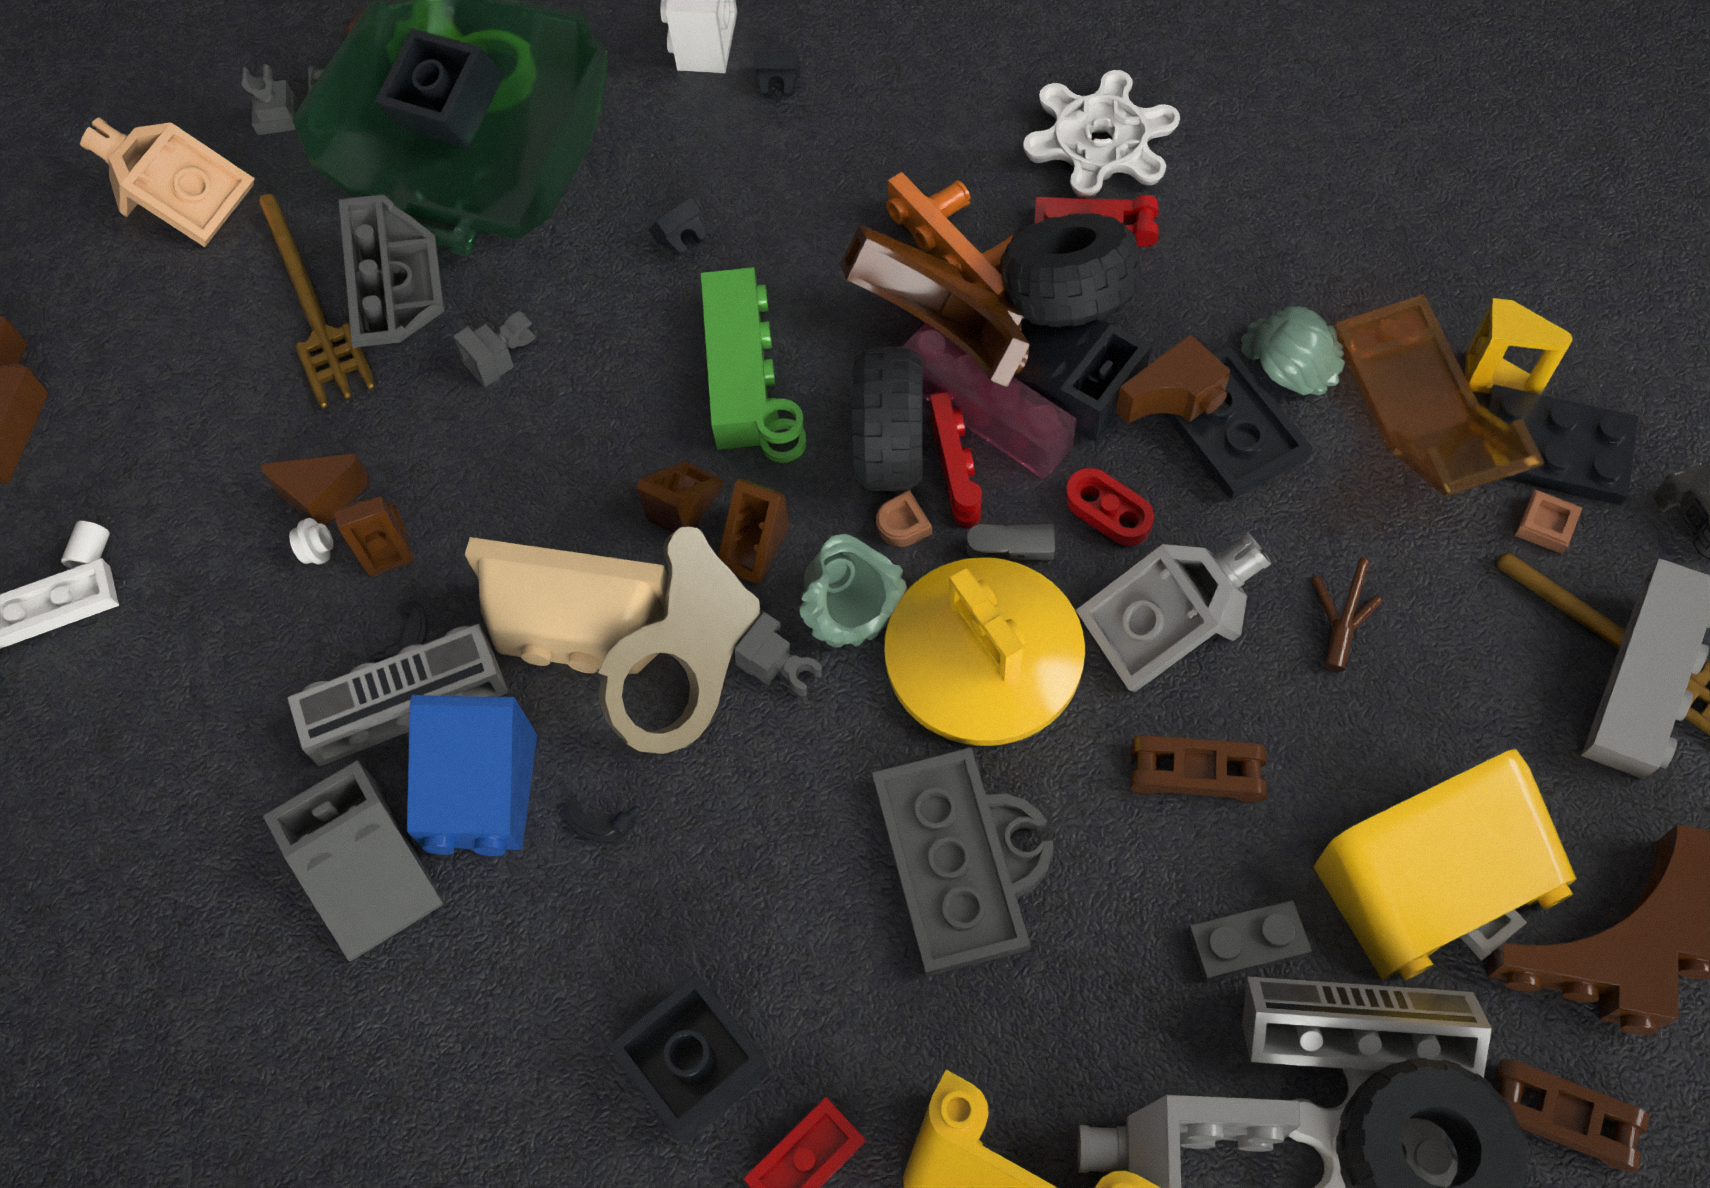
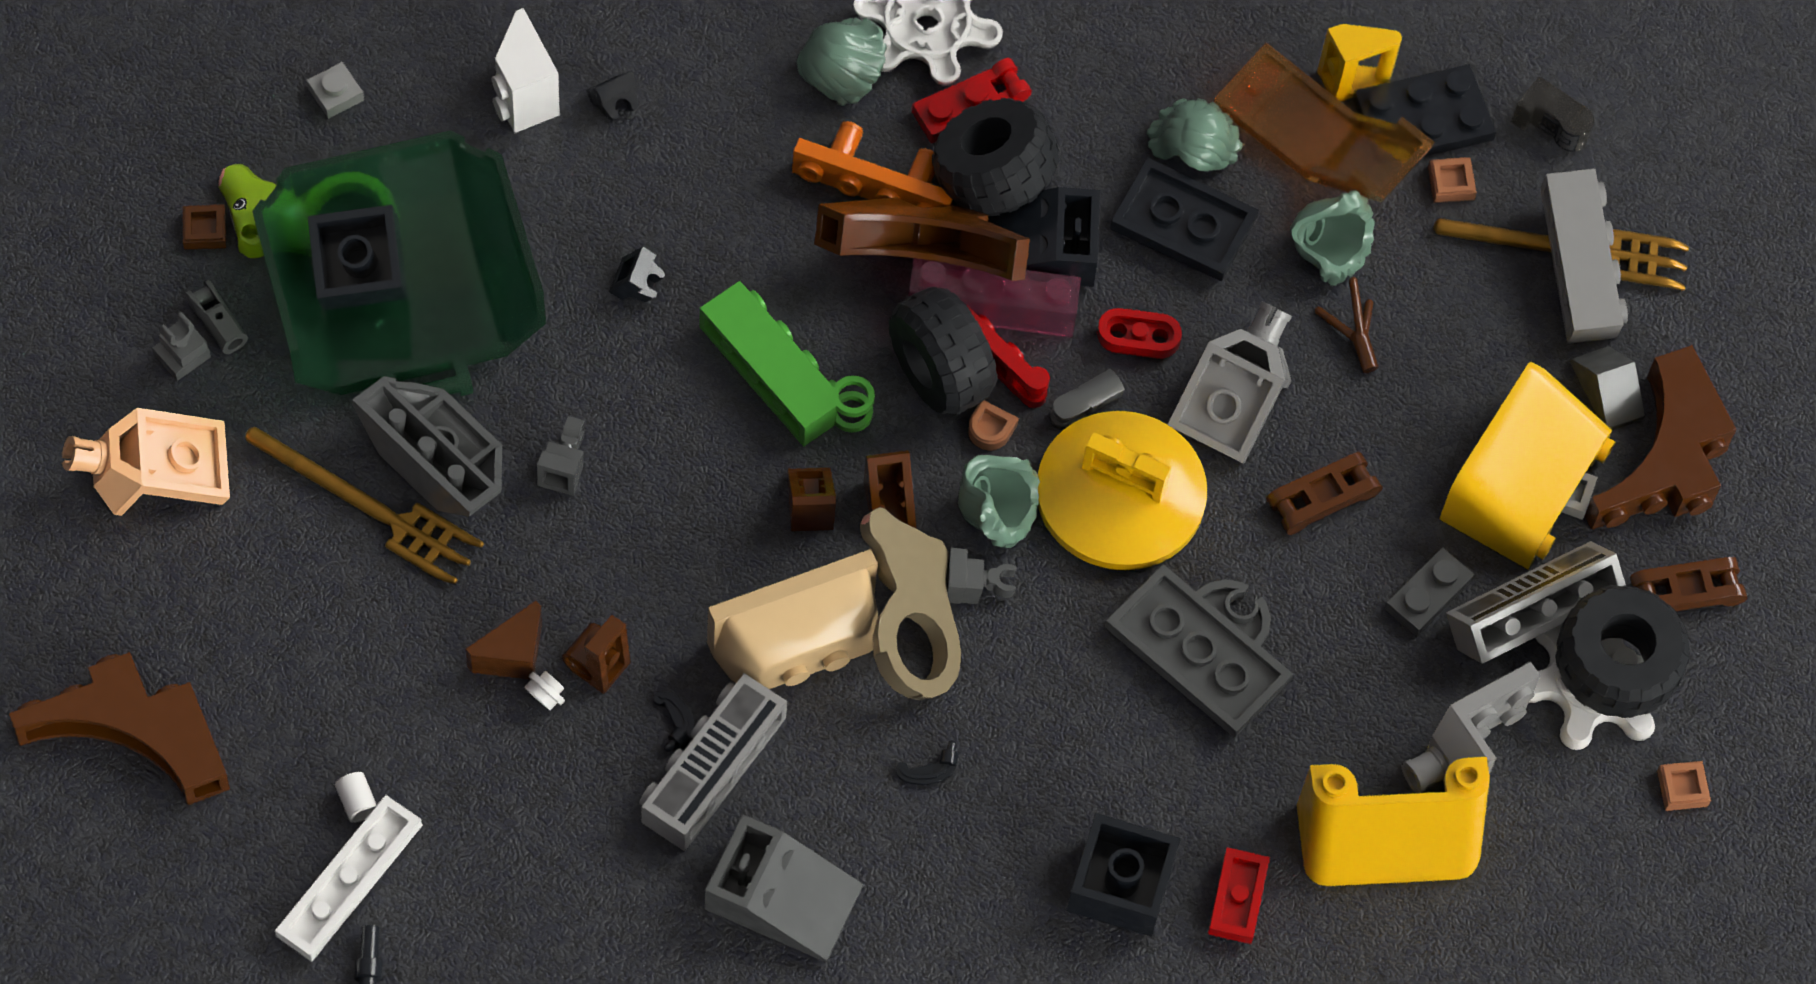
camera: 45 degrees left, 0 degrees up
blue slope [407,695,537,856] -> none
reddish brown arch [1116,334,1231,424] -> none
none -> sand green hair [797,18,887,106]
none -> sand green hair [1290,190,1375,286]
none -> dark grey slope [1570,346,1645,430]

